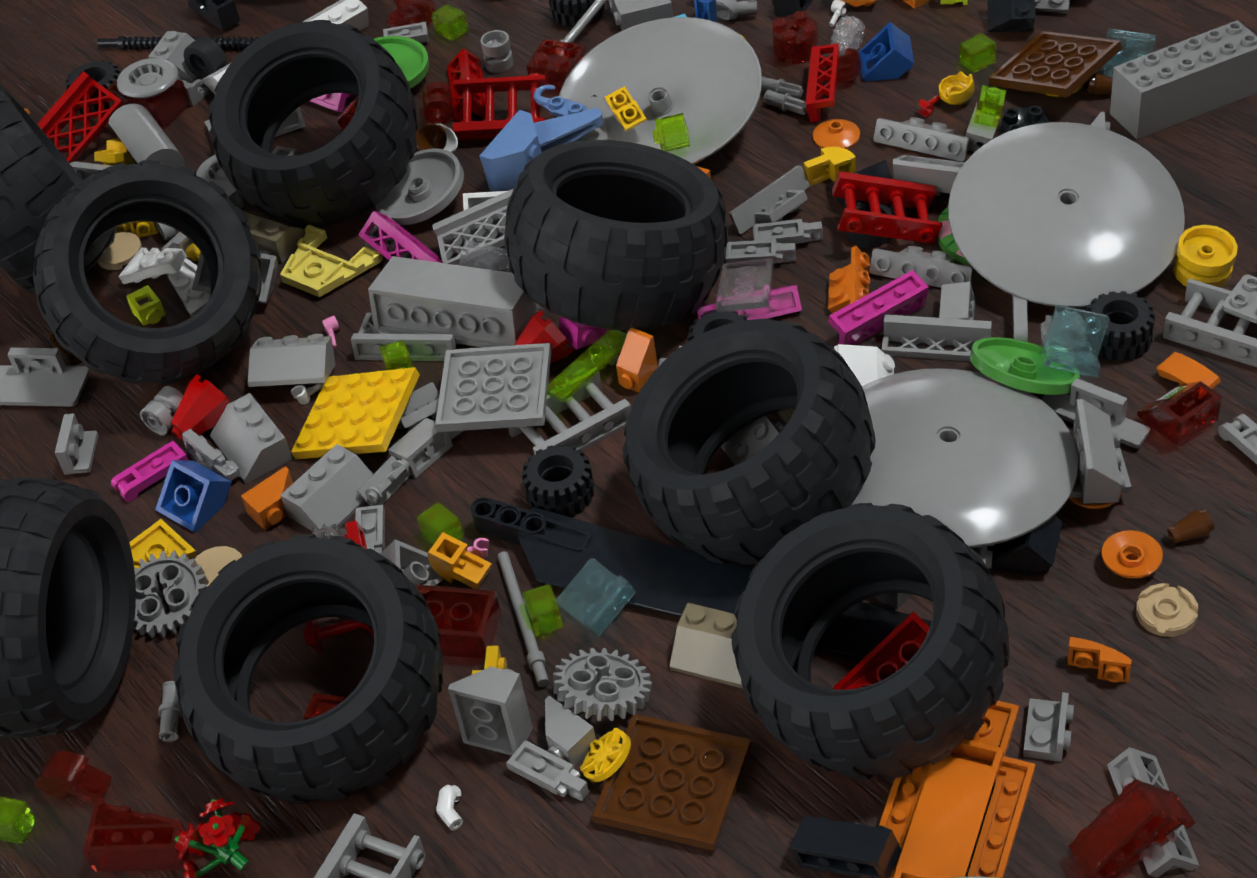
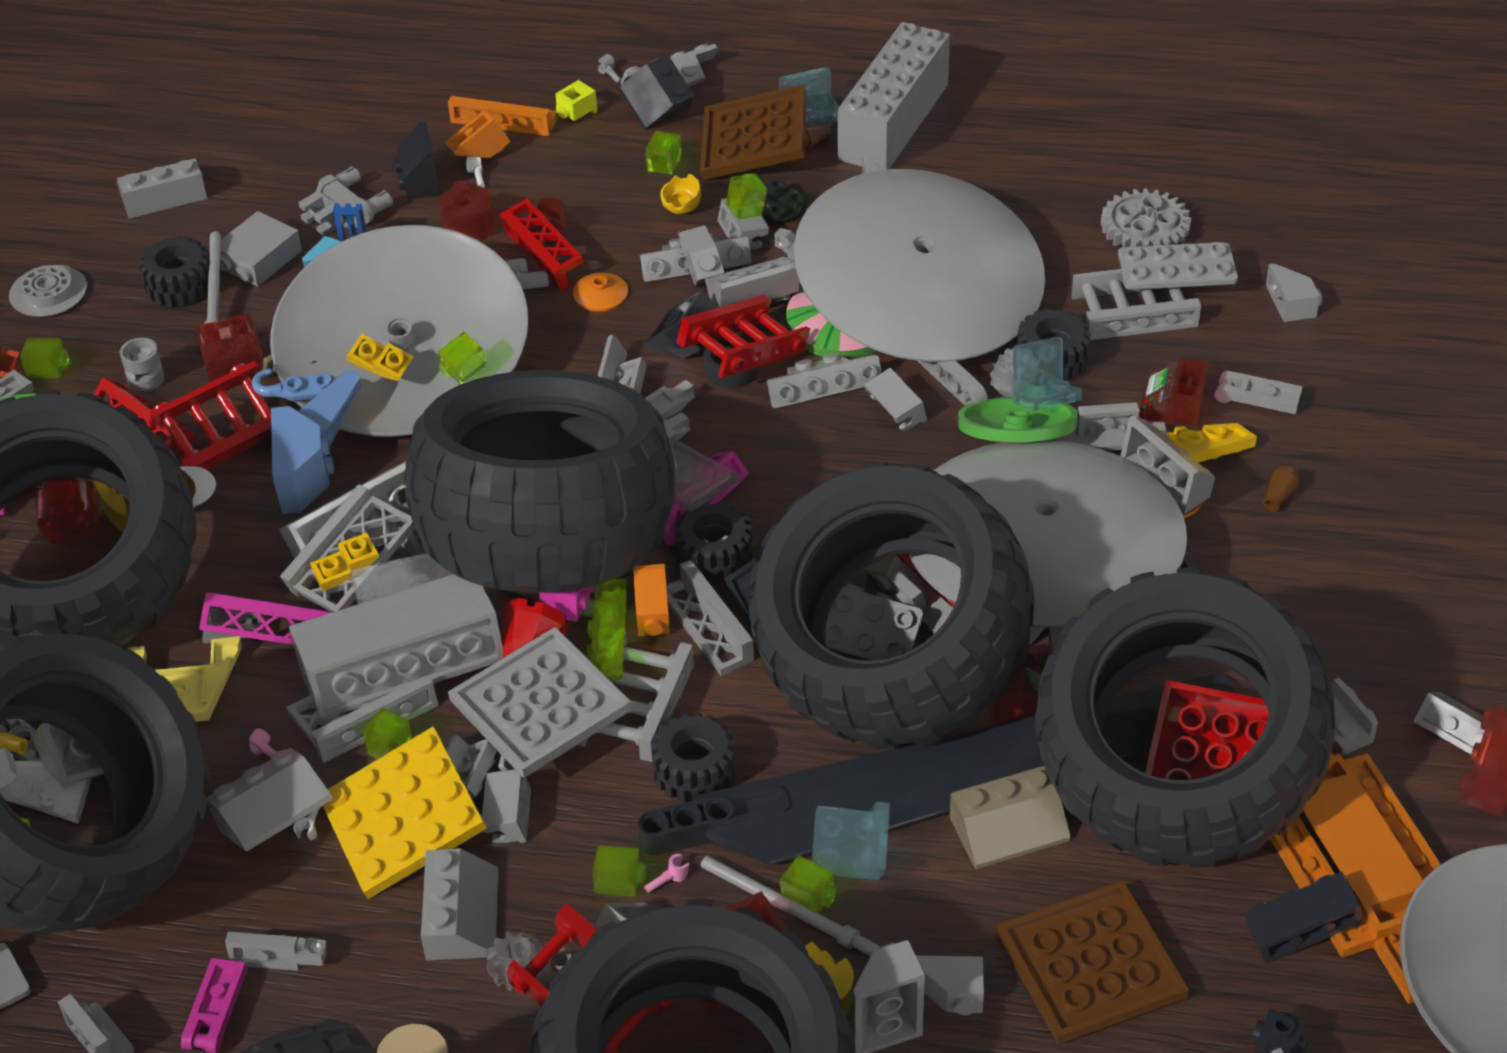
camera: 45 degrees left, 0 degrees up
light grey wheel [140,386,184,435] -> none
blue slope [155,460,232,532] -> none
red cone [171,374,230,441] -> none
light grey slope [210,393,292,484] -> none
orange slope [241,466,293,531] -> none
light grey hinge [355,505,385,554] -> none
light grey hinge [357,455,410,506] -> none
light grey dish [375,148,464,225] -> none
light orange brick [428,532,492,590] -> none
light grey hinge [506,740,590,801] -> none
light grey gear [552,648,652,721] -> none
yellow wheel [580,728,631,782] -> none
yellow brick [803,147,856,186] -> none
orange bracket [828,246,871,314] -> none
dark pink fence [828,270,929,345] -> none
clear gear [831,15,865,56] -> none
blue slope [858,22,914,82] -> none
light grey fence [881,314,992,362] -> none
red hand [918,94,941,117] -> none
orange slope [1067,637,1132,683] -> none
orange dish [1102,530,1163,578] -> none
tan tile [1136,583,1198,637] -> none
orange slope [1156,352,1221,398] -> none
yellow wheel [1173,225,1238,288] -> none
none -> yellow slope [310,532,379,592]
none -> light grey slope [678,225,724,286]
none -> yellow wing [1158,423,1257,462]

